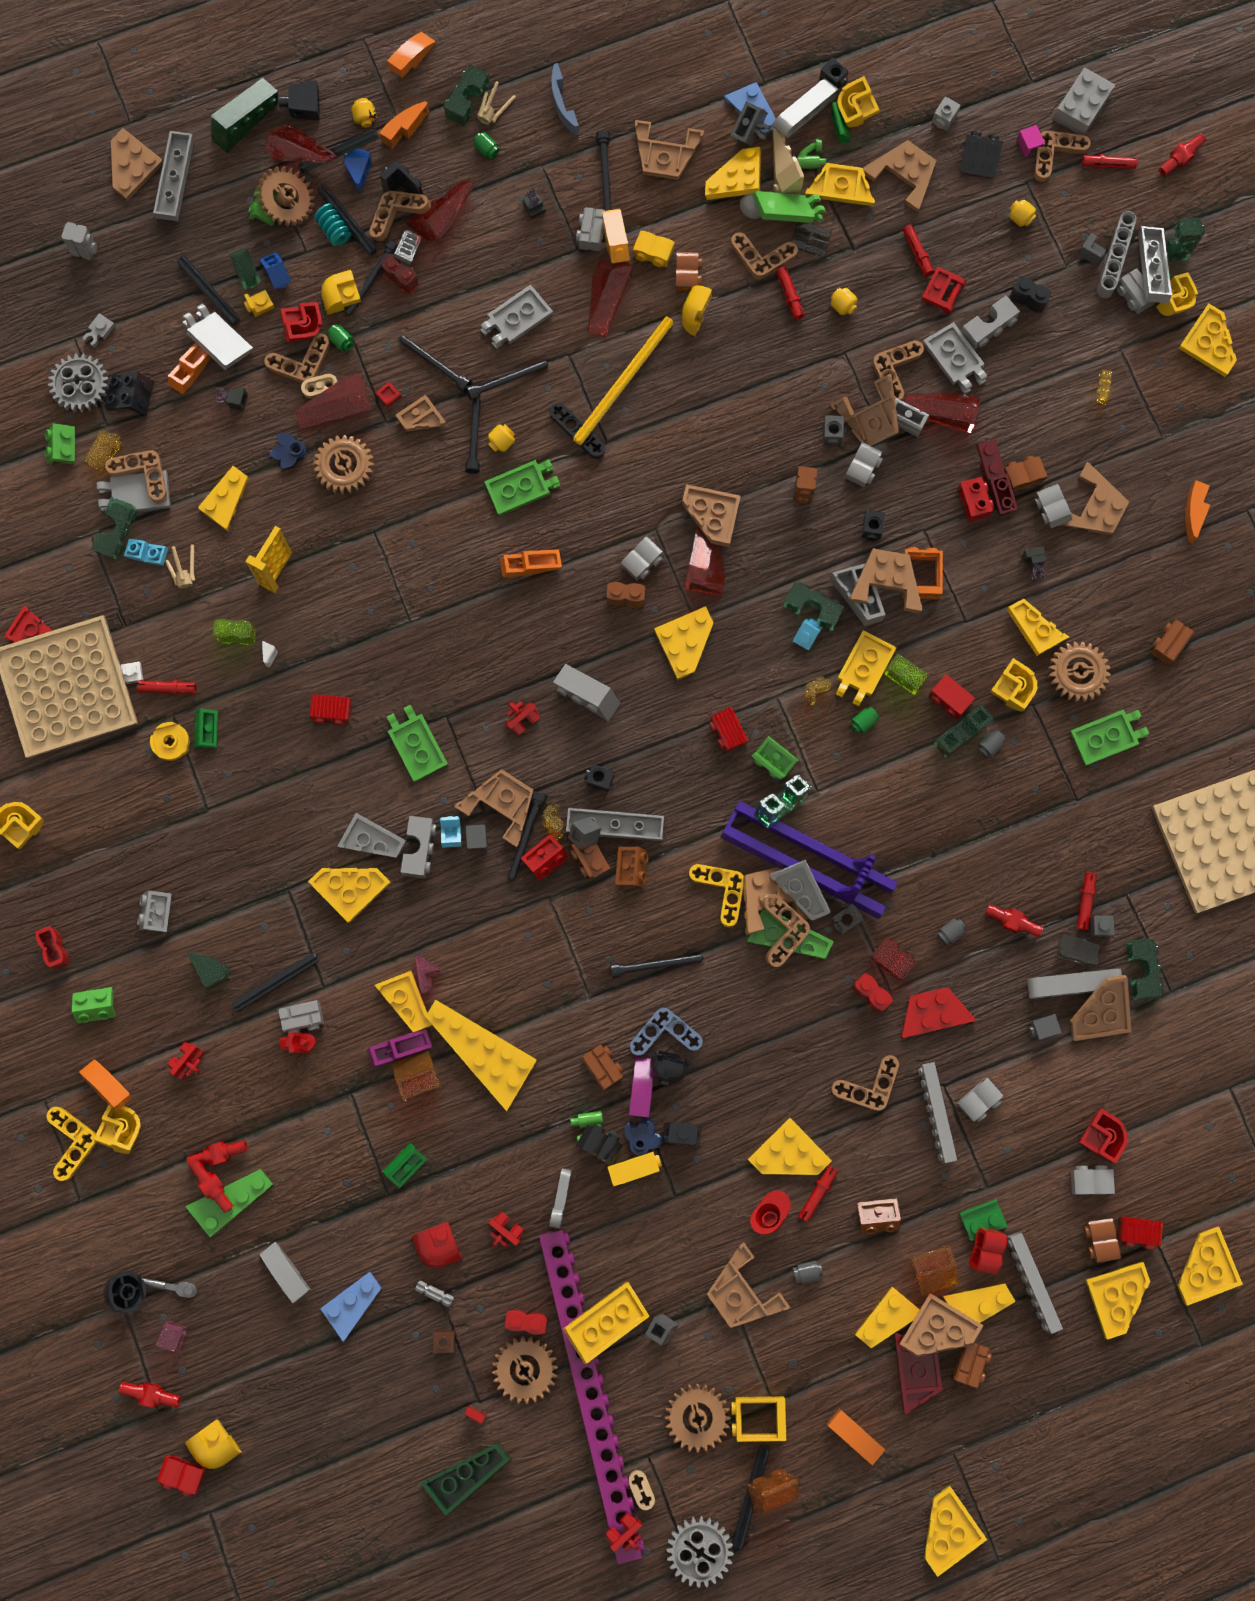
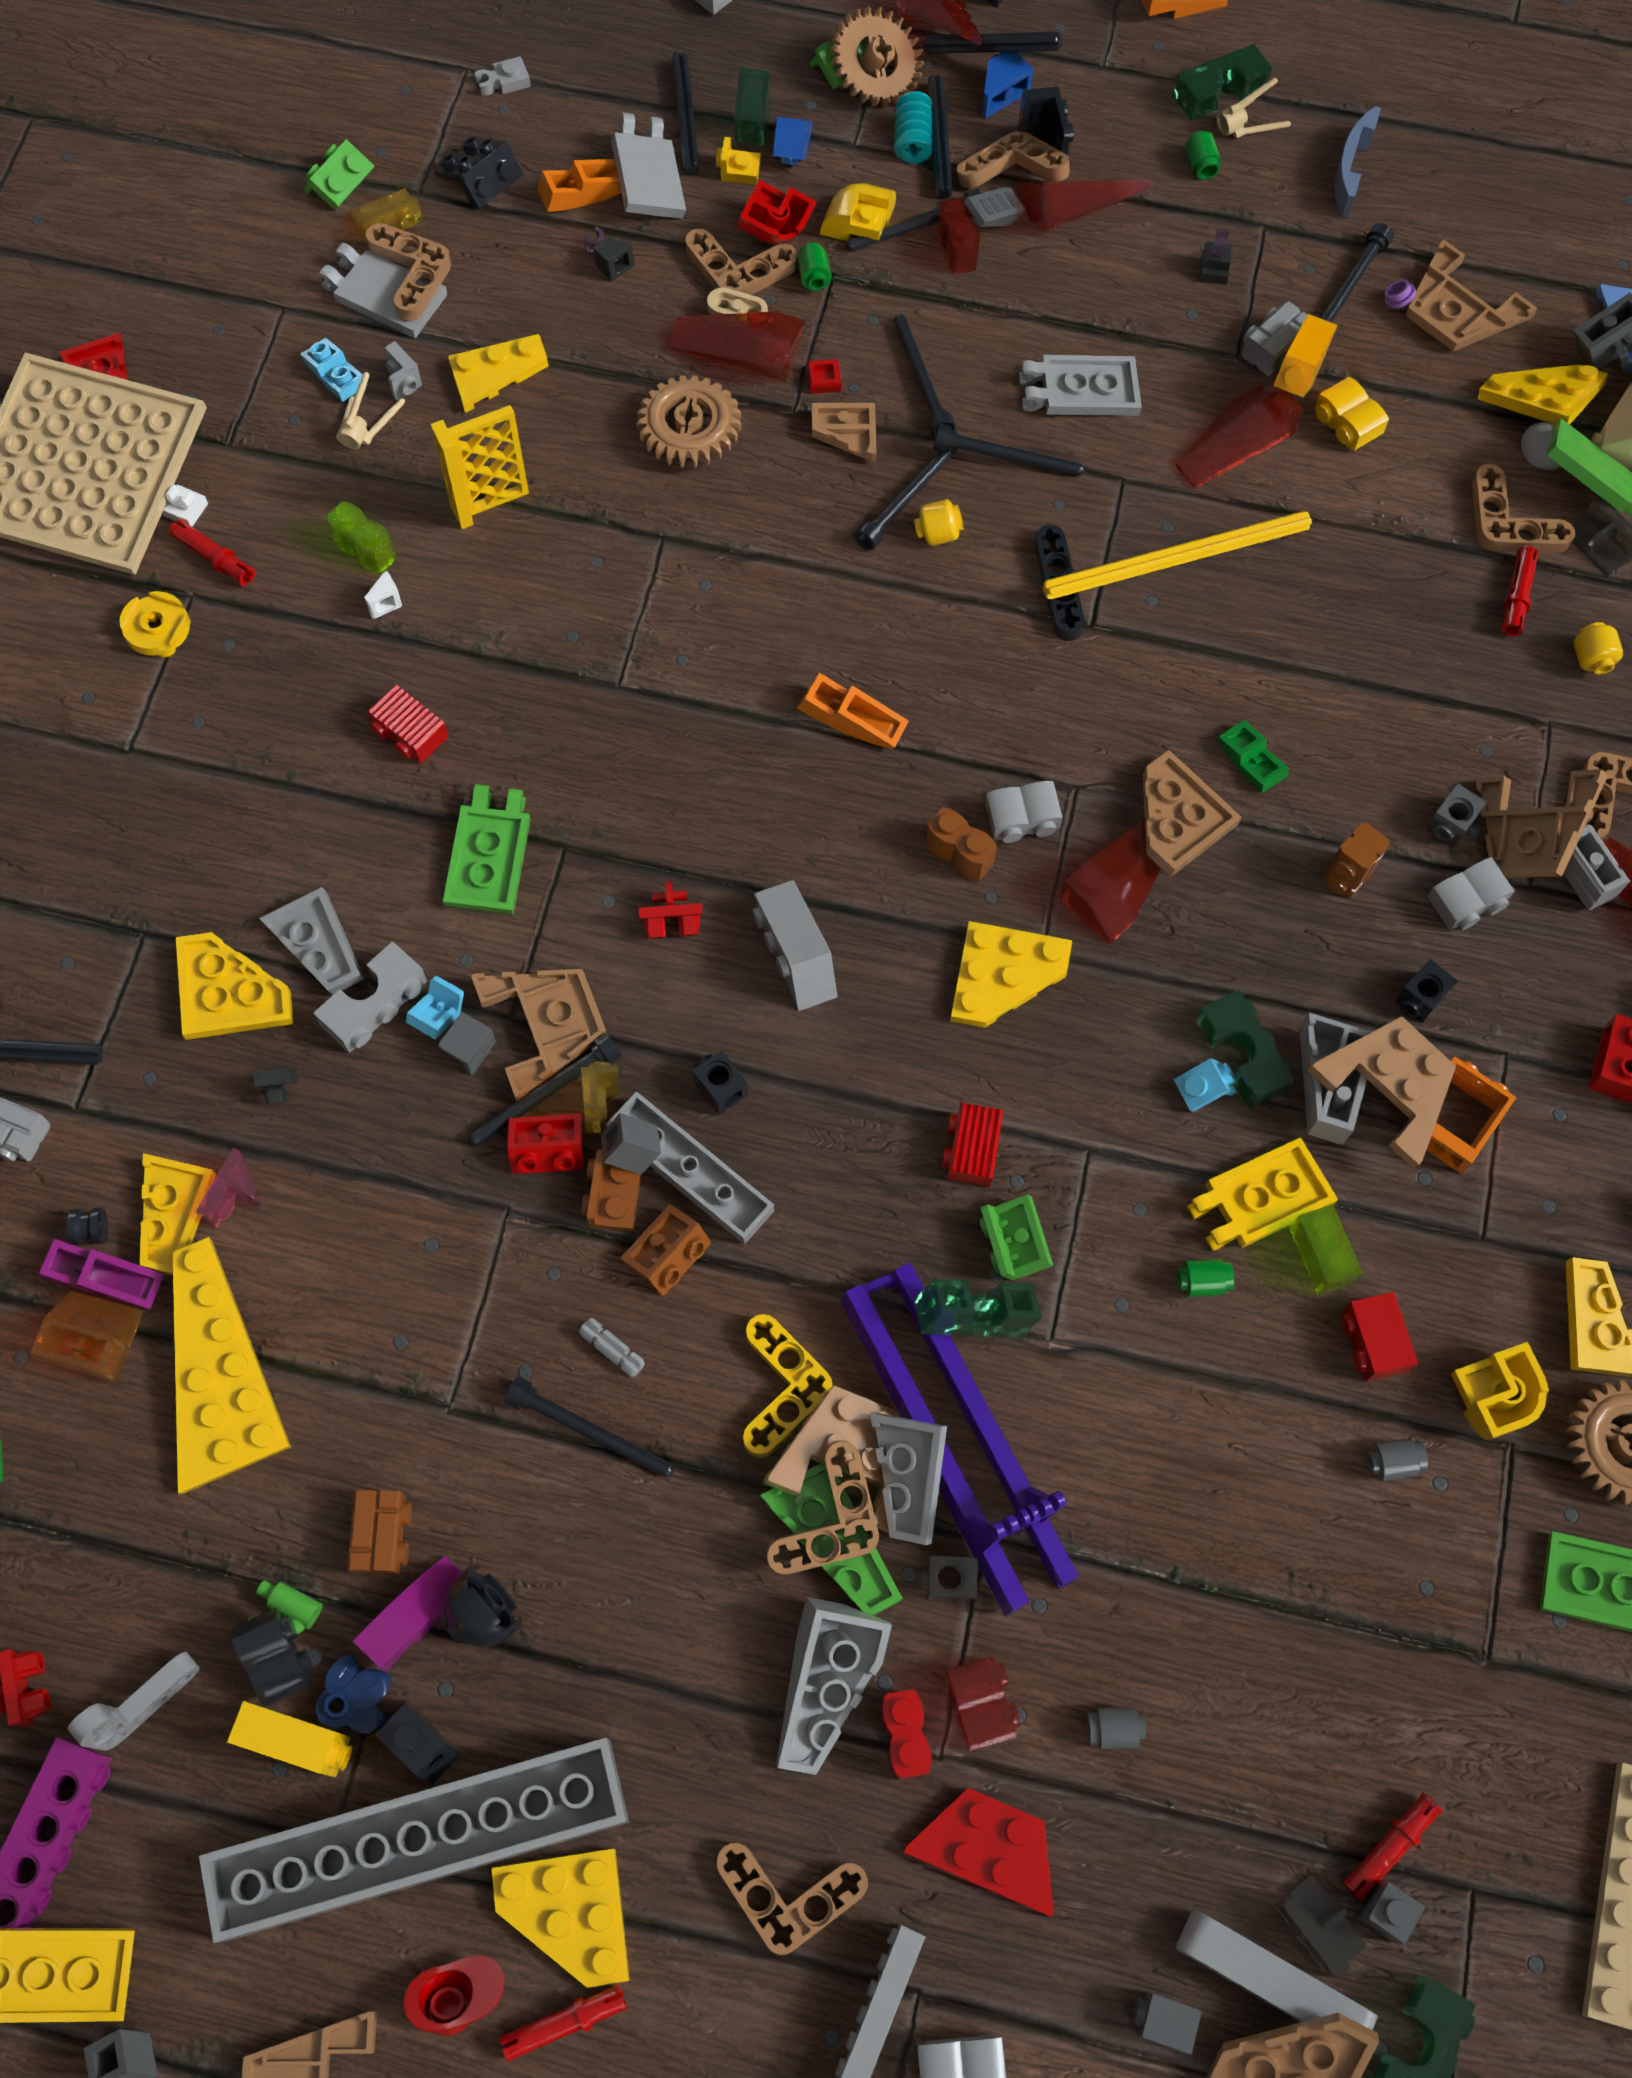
camera: 35 degrees right, 10 degrees down
light grey gear [48,353,110,413] -> none
clear green arch [91,497,137,560] -> none
green slope [194,709,218,748] -> none
dark blue plate [269,433,306,468] -> none
yellow head [351,98,377,128] -> none
orange slope [379,101,429,149] -> none
bright green tile [484,459,560,516] -> none
sand blue beam [630,1008,703,1056] -> none
dark orange brick [675,252,702,292] -> none
yellow brick [681,286,712,336] -> none
clear yellow bracket [804,677,832,705] -> none
clear green arch [934,704,993,758] -> none
red pin [985,904,1044,938] -> none
none -> black wheel [67,1207,108,1246]
none -> light grey brick [199,1737,629,1943]
none -> pearl dark grey tile [253,1068,298,1104]
none -> light grey bracket [385,341,422,401]
none -> light grey axle [579,1318,645,1377]
none -> light grey wedge [776,1597,892,1775]
none -> green slope [1218,720,1289,793]
none -> medium lavender plate [1385,279,1416,309]

